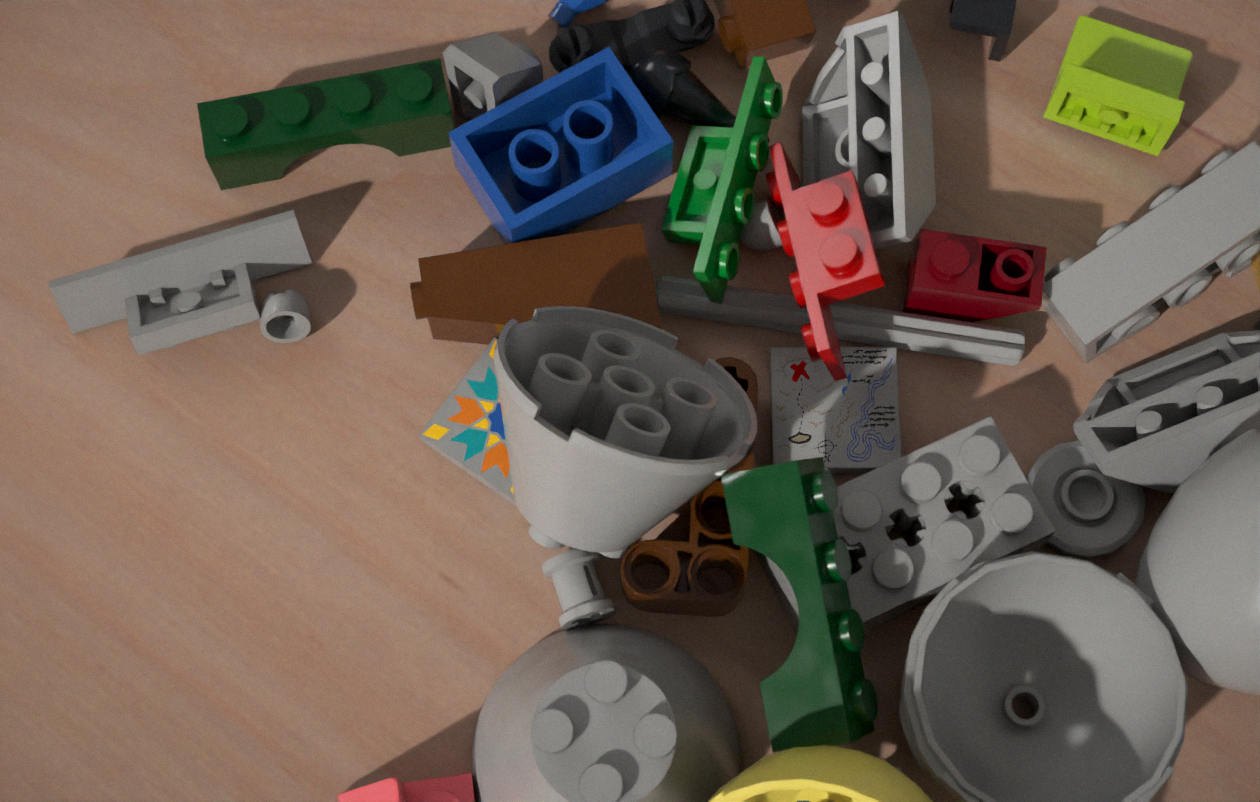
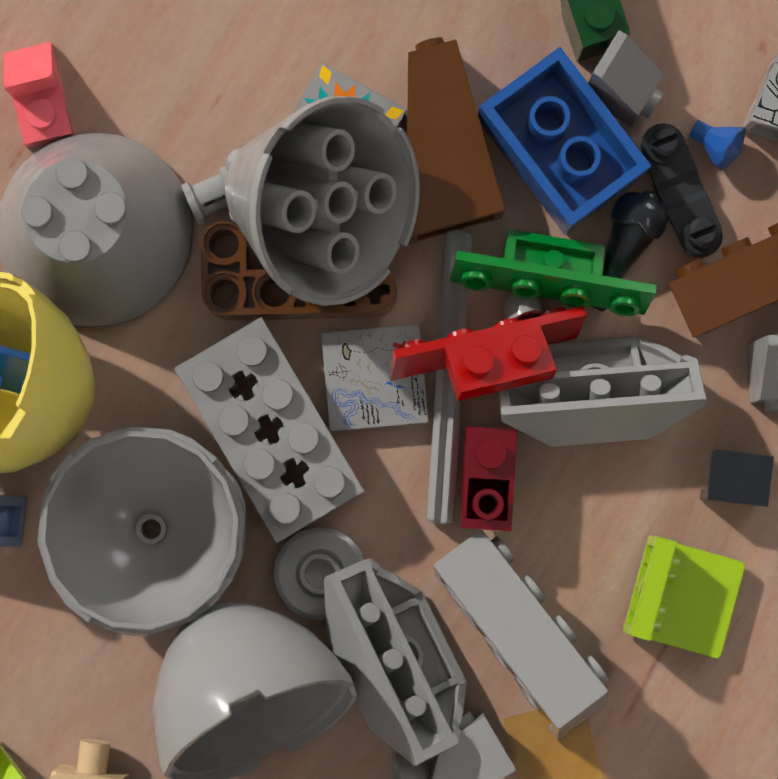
camera: 85 degrees right, 15 degrees up
dark green arch [721,457,878,753] -> none

